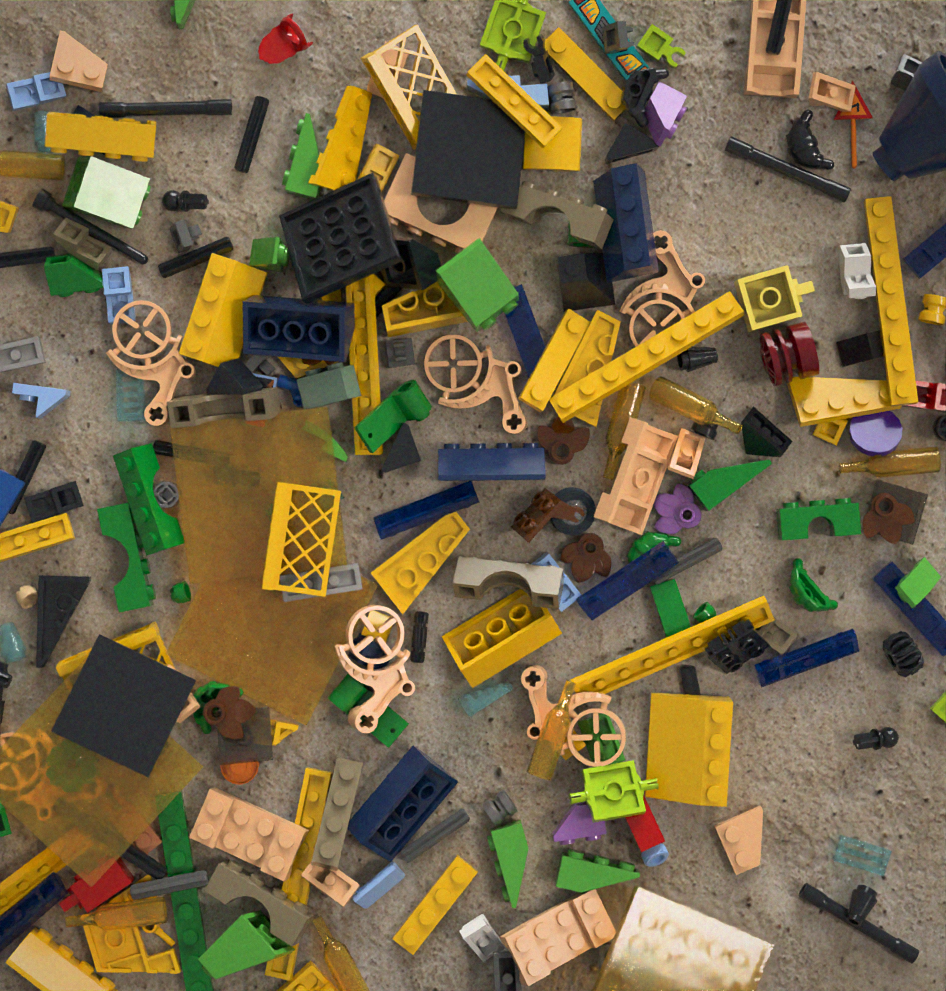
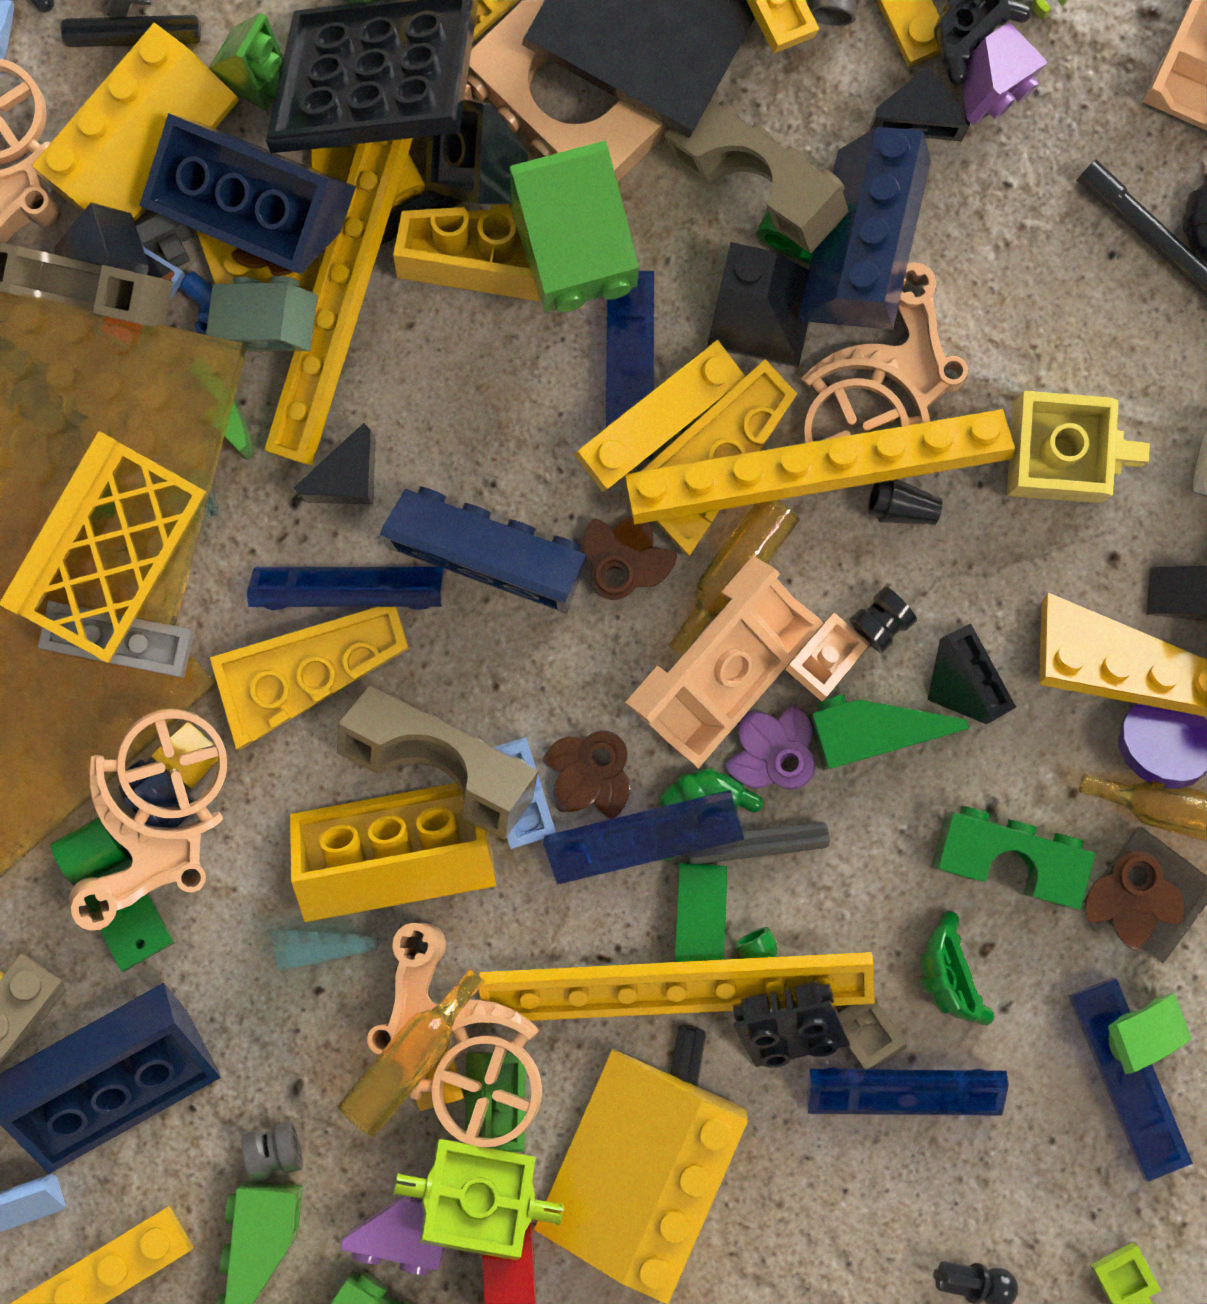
camera: 20 degrees right, 5 degrees down
green door [354,379,432,453] -> none
dark grey tile [386,338,415,368] -> none
dark grey axle [401,809,470,863] -> none
black axle [410,611,429,663] -> none
light nougat piece [424,335,528,435] -> none
plate [511,487,596,543] -> none
yellow slope [523,116,582,172] -> none
clear yellow piece [649,376,742,434] -> none
dark red wheel [760,322,820,386] -> none
yellow slope [813,418,849,446] -> none
black gear [882,631,924,677] -> none

